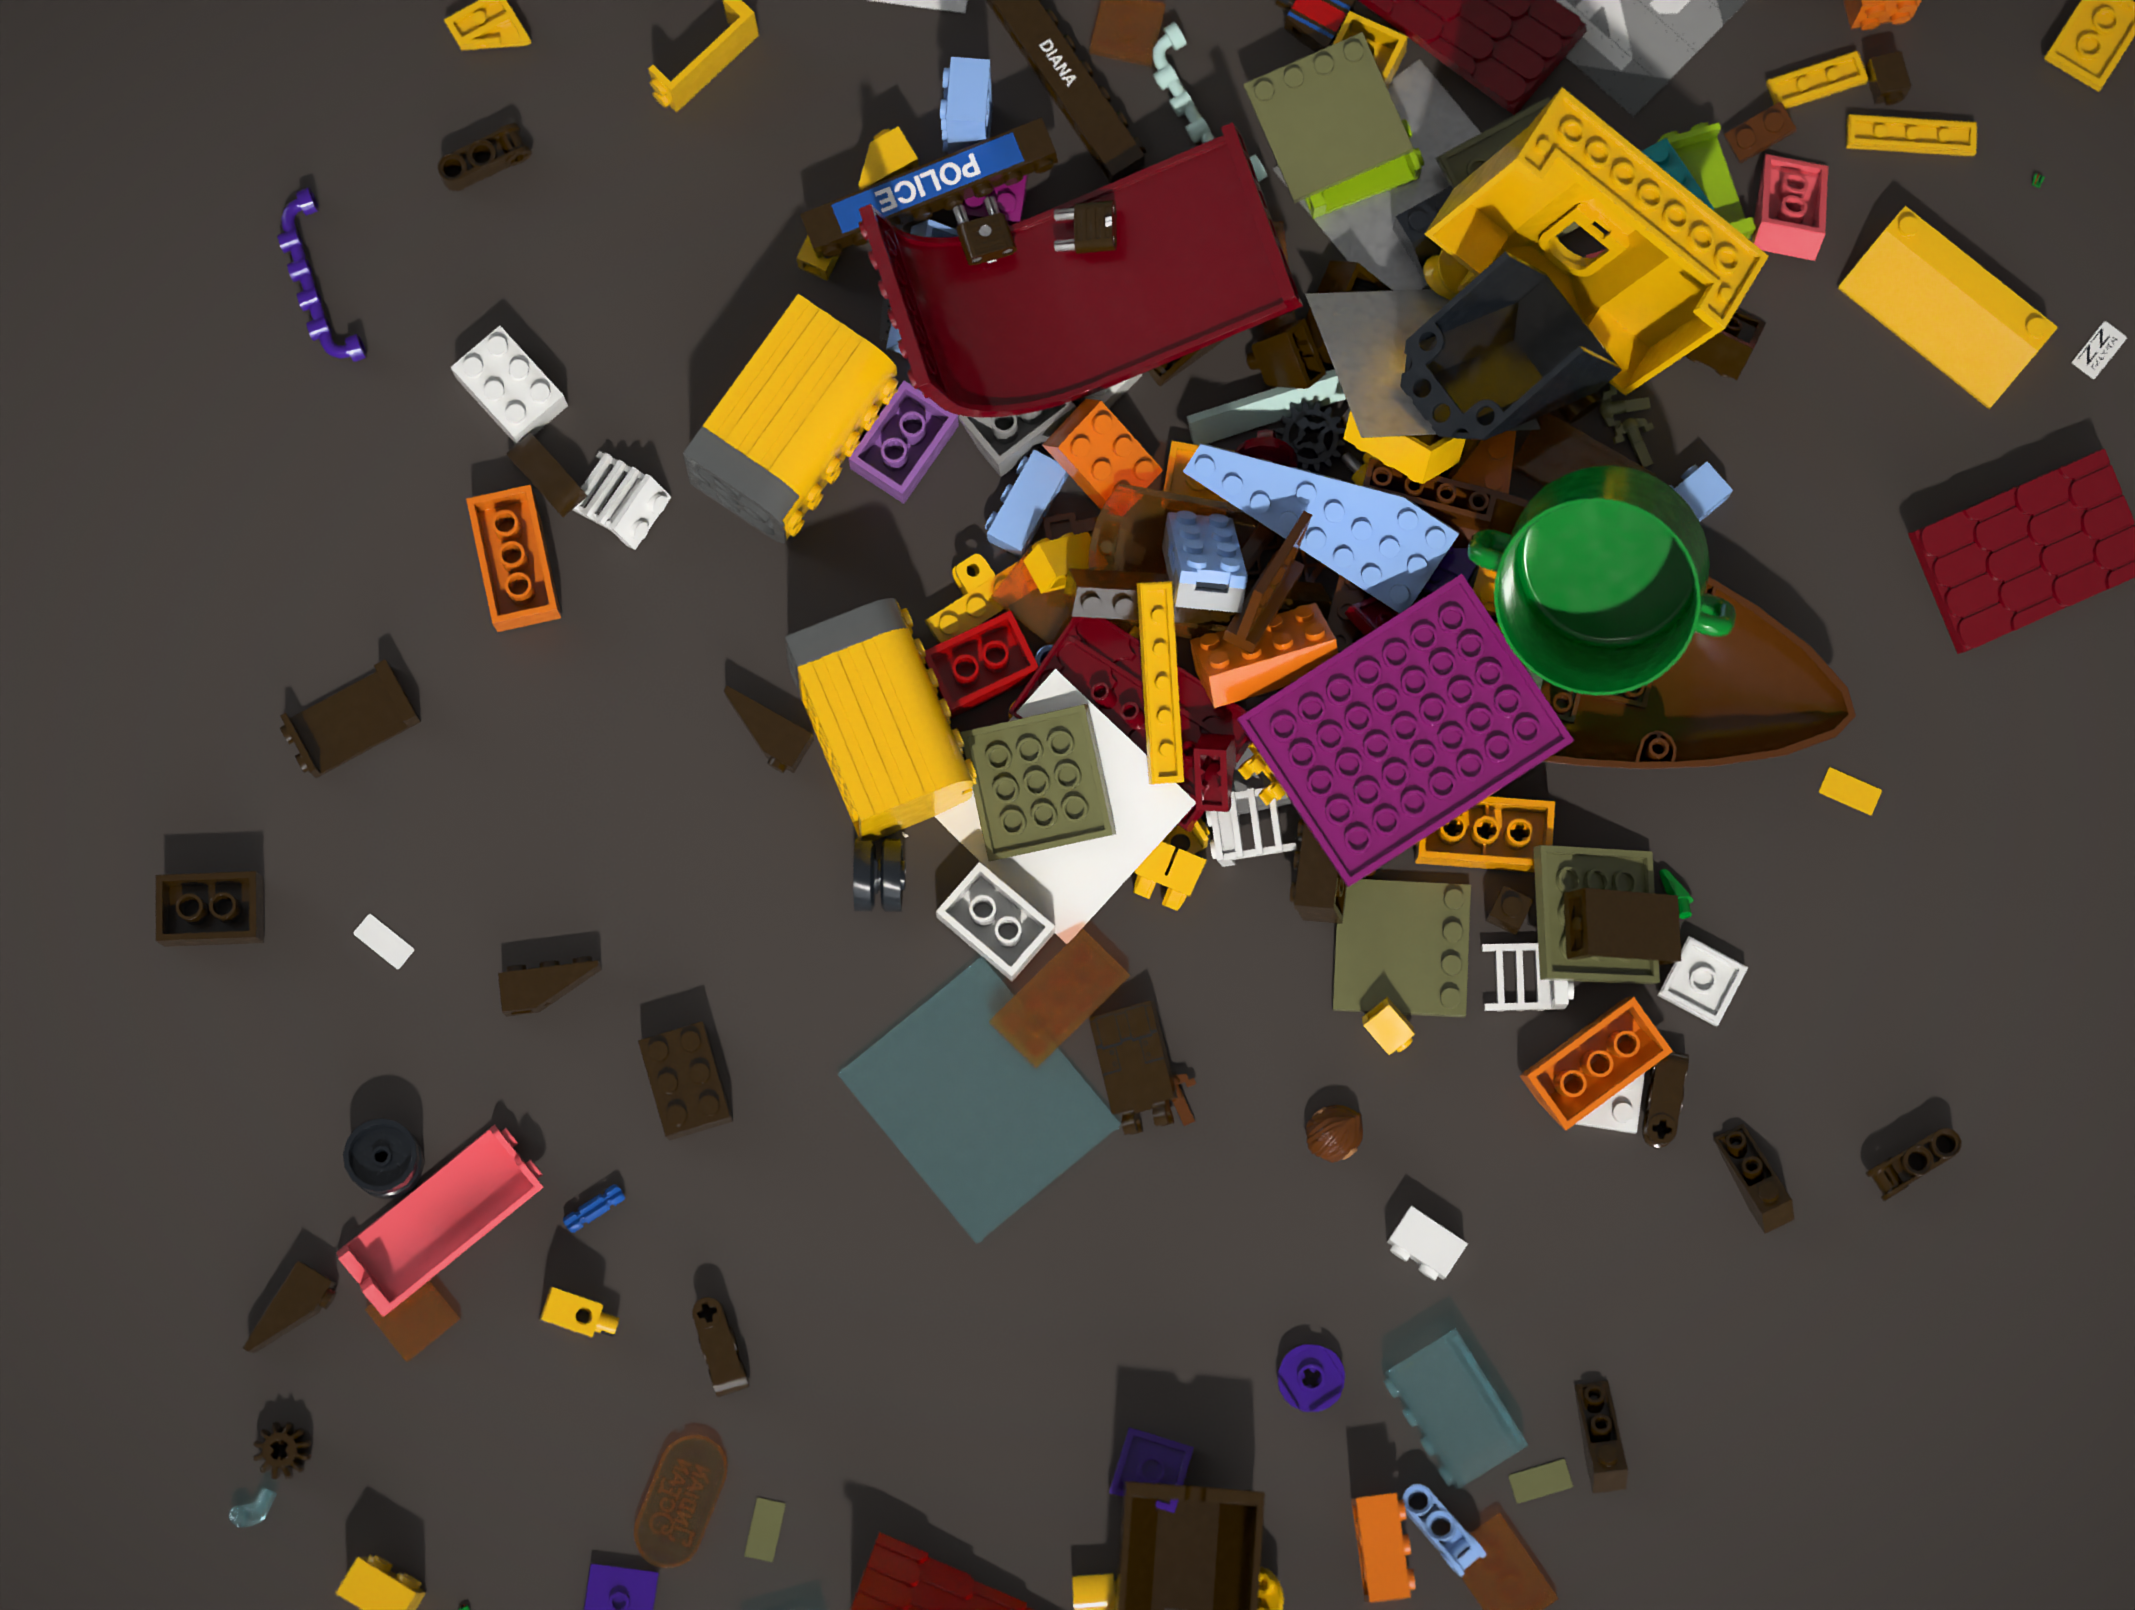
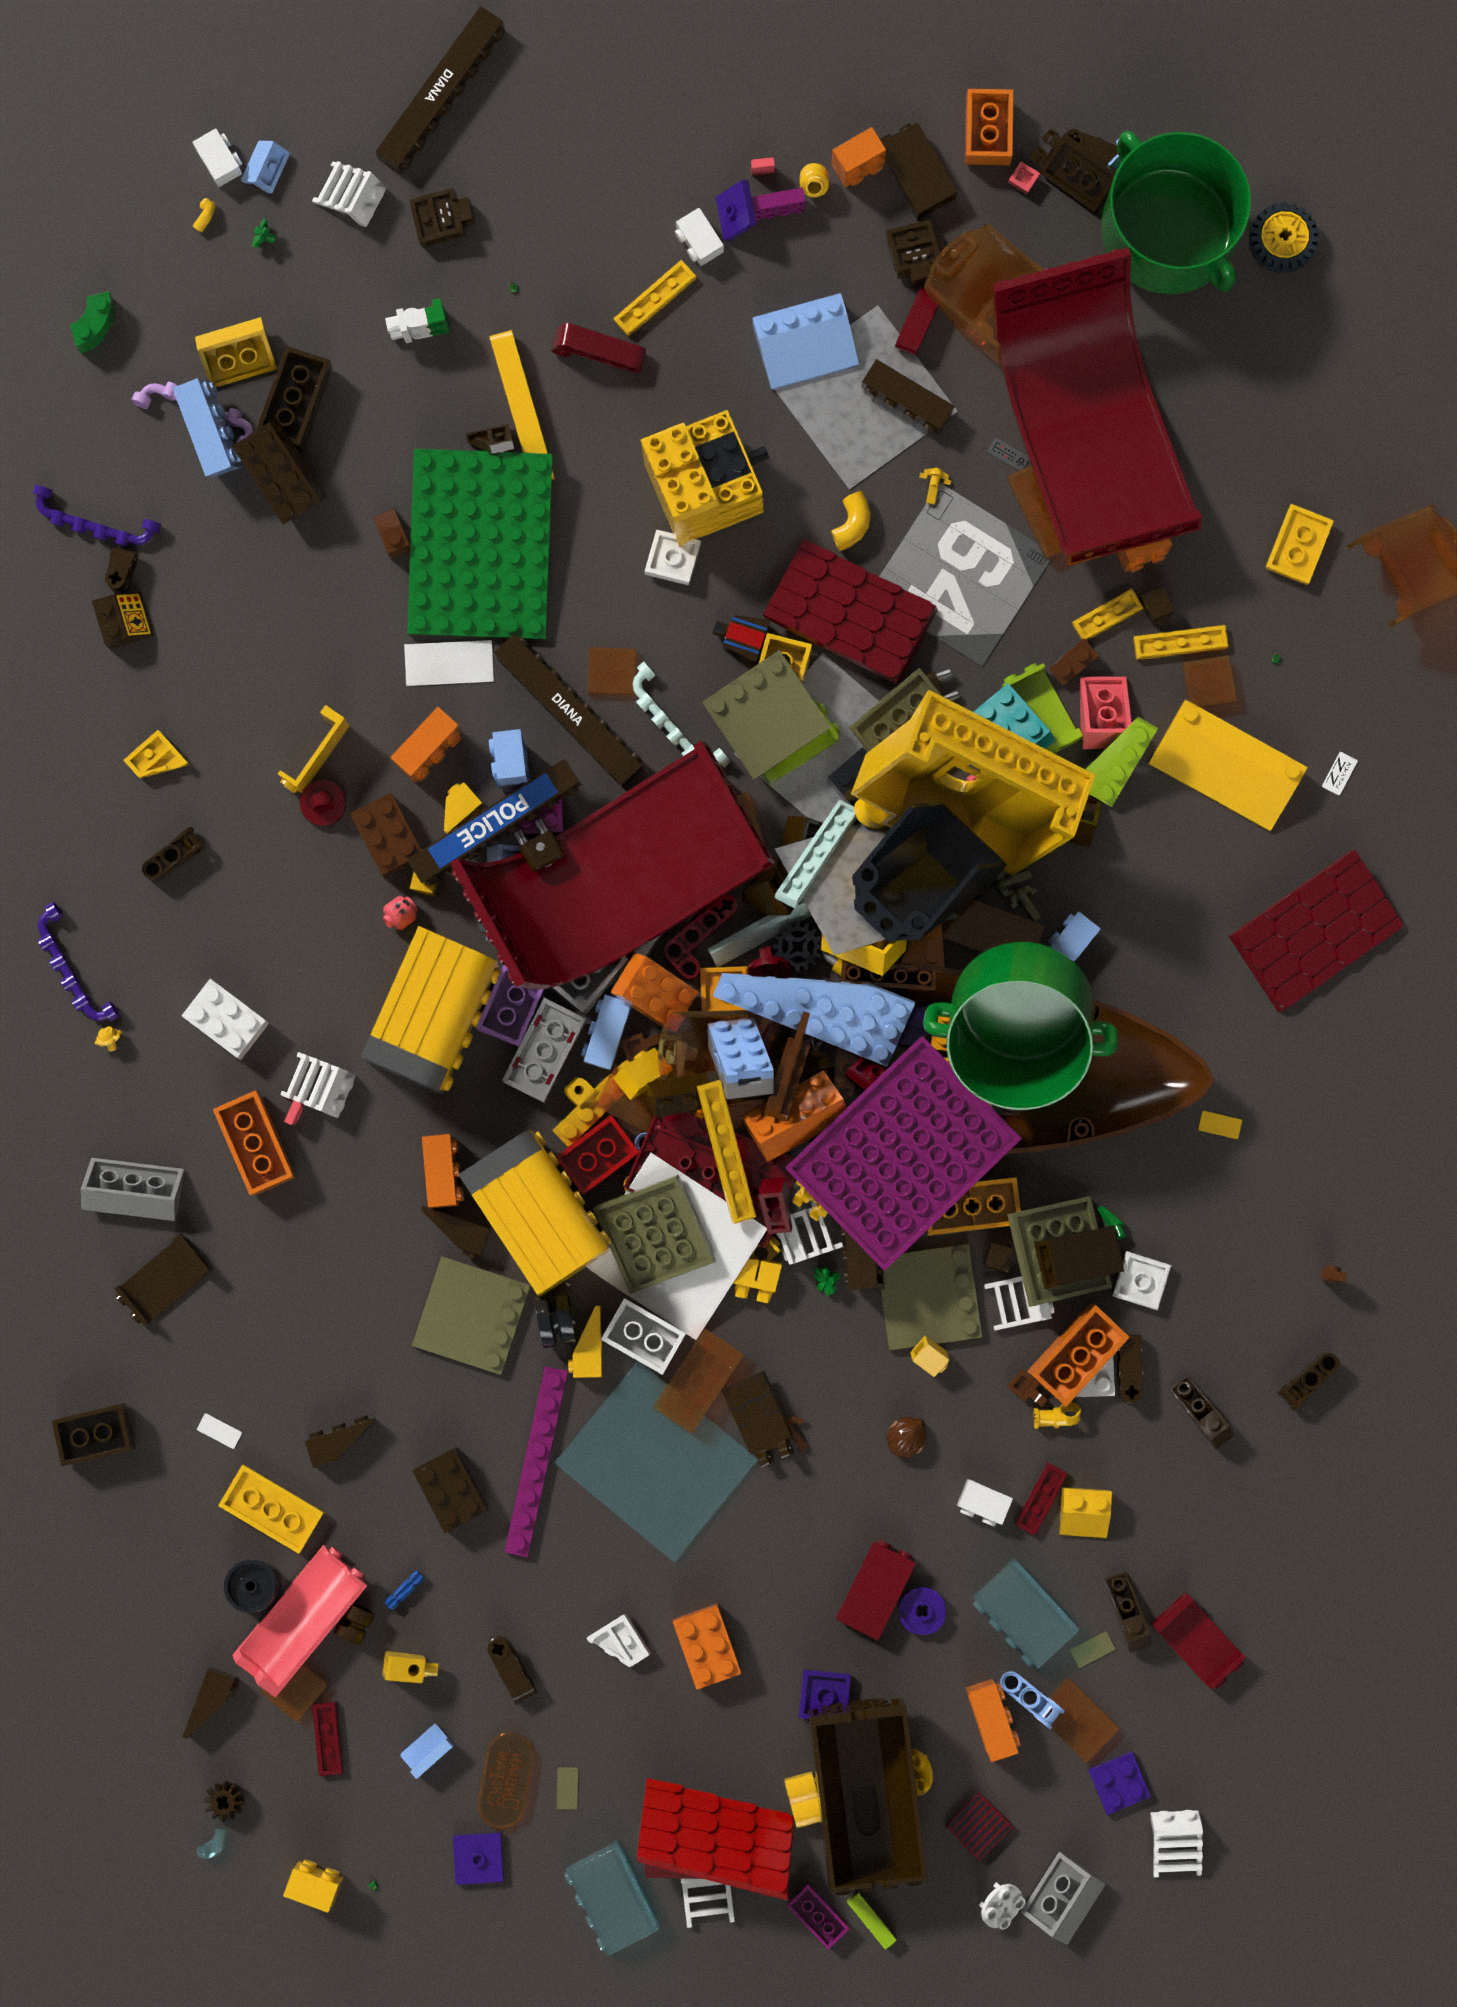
camera: 10 degrees left, 5 degrees up
dark brown beam [506,432,587,517] -> none
dark brown piece [1054,200,1117,254] -> none
none -> light grey slope [81,1158,184,1221]
none -> yellow plant [95,1027,122,1051]
none -> yellow plate [218,1464,324,1554]
none -> coral tile [284,1101,304,1126]
none -> dark red tile [299,780,347,827]
none -> dark red tile [312,1701,344,1777]
none -> dark brown wheel [333,1603,376,1645]
none -> reddish brown brick [350,792,421,879]
none -> coral head [382,896,418,930]
none -> orange brick [390,707,462,783]
none -> light blue panel [400,1724,454,1779]
none -> olive plate [412,1256,531,1375]
none -> orange brick [422,1134,464,1209]
none -> light grey piece [502,998,587,1104]
none -> magenta plate [505,1366,568,1557]
none -> yellow slope [568,1306,602,1378]
none -> white wing [586,1613,651,1667]
none -> dark red beam [664,895,738,981]
none -> orange brick [673,1603,741,1690]
none -> light aqua tile [775,799,857,908]
none -> green plant [814,1267,840,1296]
none -> dark red panel [835,1539,916,1641]
none -> reddish brown plate [1006,1369,1048,1407]
none -> dark red tile [1014,1462,1068,1536]
none -> yellow connector [1033,1402,1081,1429]
none -> yellow slope [1059,1487,1112,1538]
none -> lime wing [1085,717,1158,807]
none -> dark red panel [1150,1592,1246,1690]
none -> clear orange plate [1182,655,1237,708]
none -> reddish brown plate [1318,1264,1347,1283]

